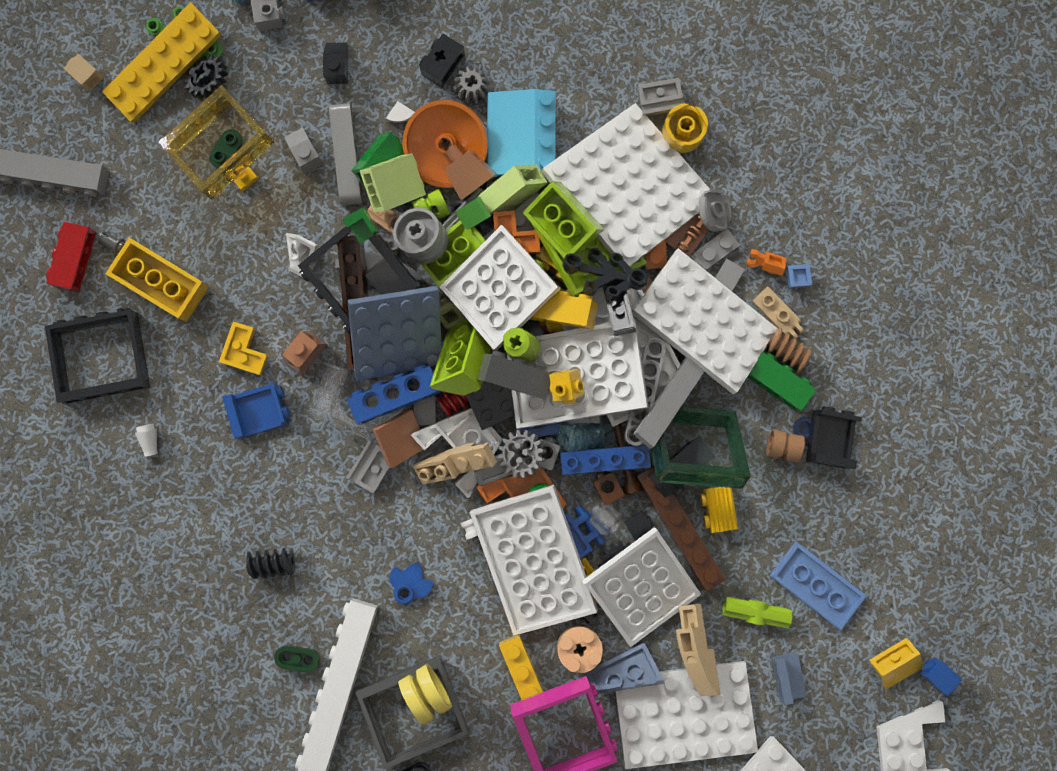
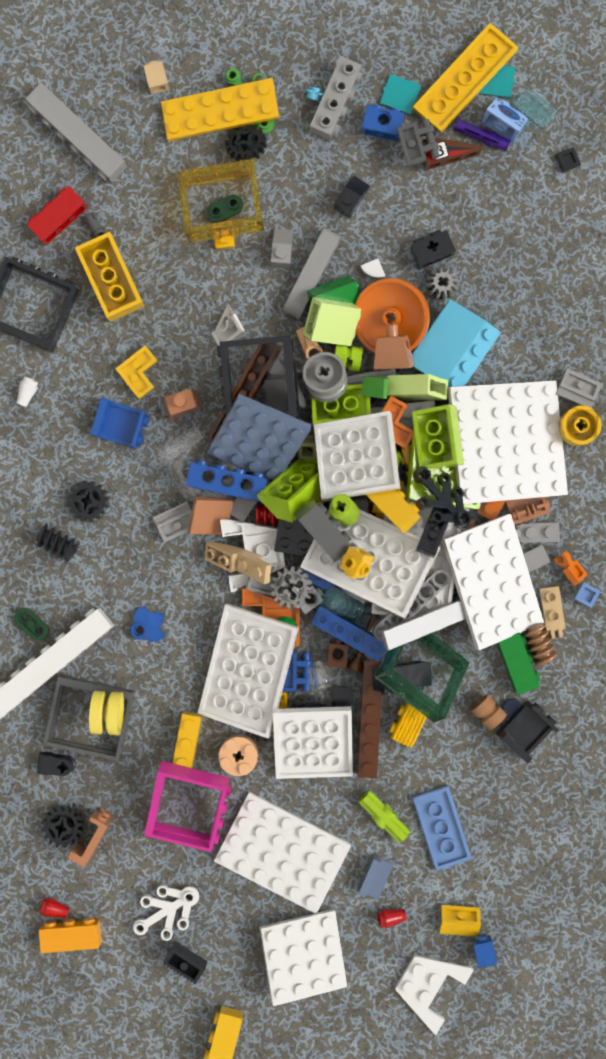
camera: 40 degrees right, 5 degrees up
green panel [342,208,380,243] -> none
white wheel [460,519,478,540] -> none
sand blue wing [585,643,665,694] -> none
tan slope [676,604,720,696] -> none
light grey tile [699,188,731,232] -> none
none -> black gear [67,481,110,522]
none -> red cone [377,909,407,929]

